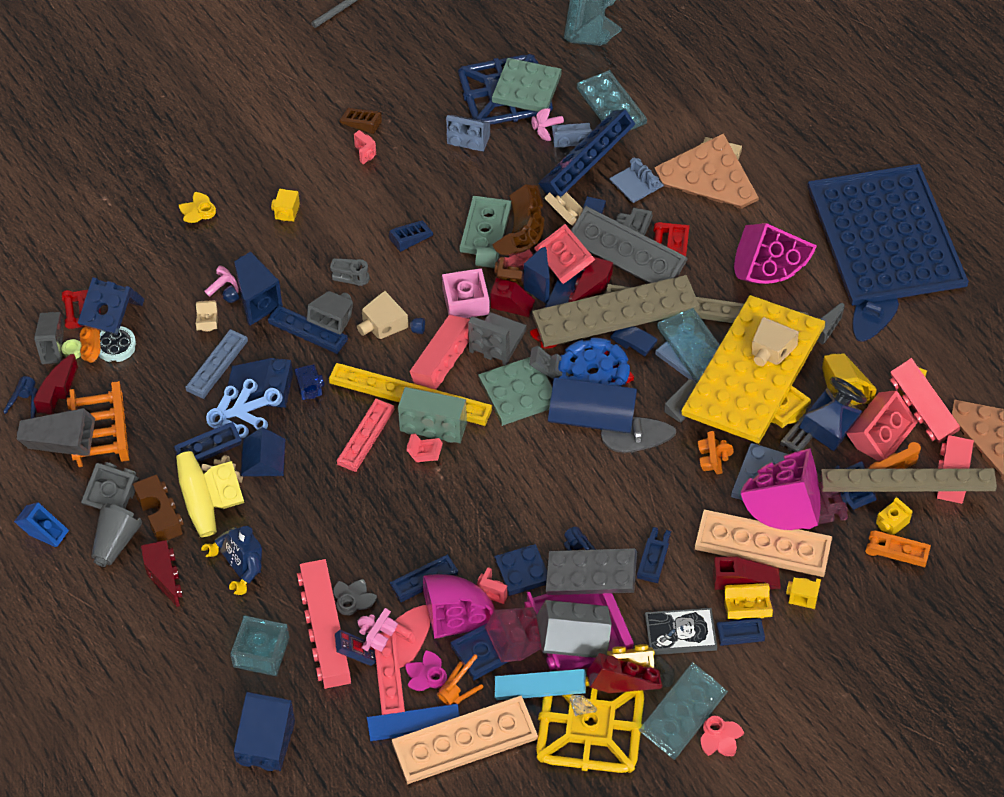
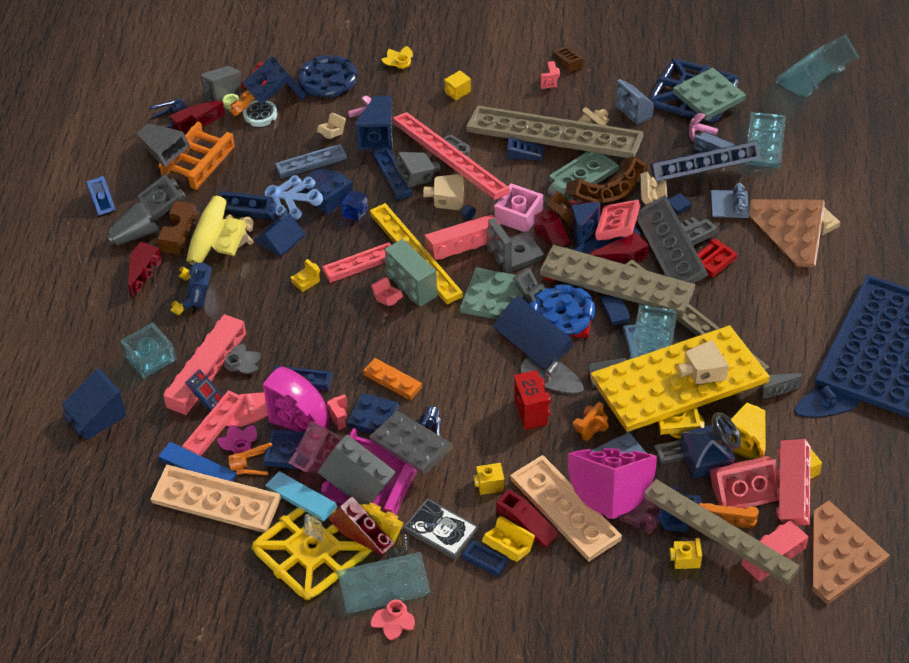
camera: 40 degrees right, 5 degrees down
bright pink hips [358,608,398,652] -> none
dark blue hinge [637,527,671,583] -> none
dark pink brick [734,223,817,284] -> none
yellow brick [786,577,821,609] -> none
orange plate [865,531,931,567] -> none
none -> yellow bracket [291,259,320,292]
none -> dark blue plate [297,55,358,98]
none -> orange plate [363,358,422,401]
none -> coral plate [393,112,510,200]
none -> dark tan plate [466,105,643,158]
none -> yellow brick [473,463,504,495]
none -> red brick [514,370,551,430]
none -> tan hips [578,107,609,126]

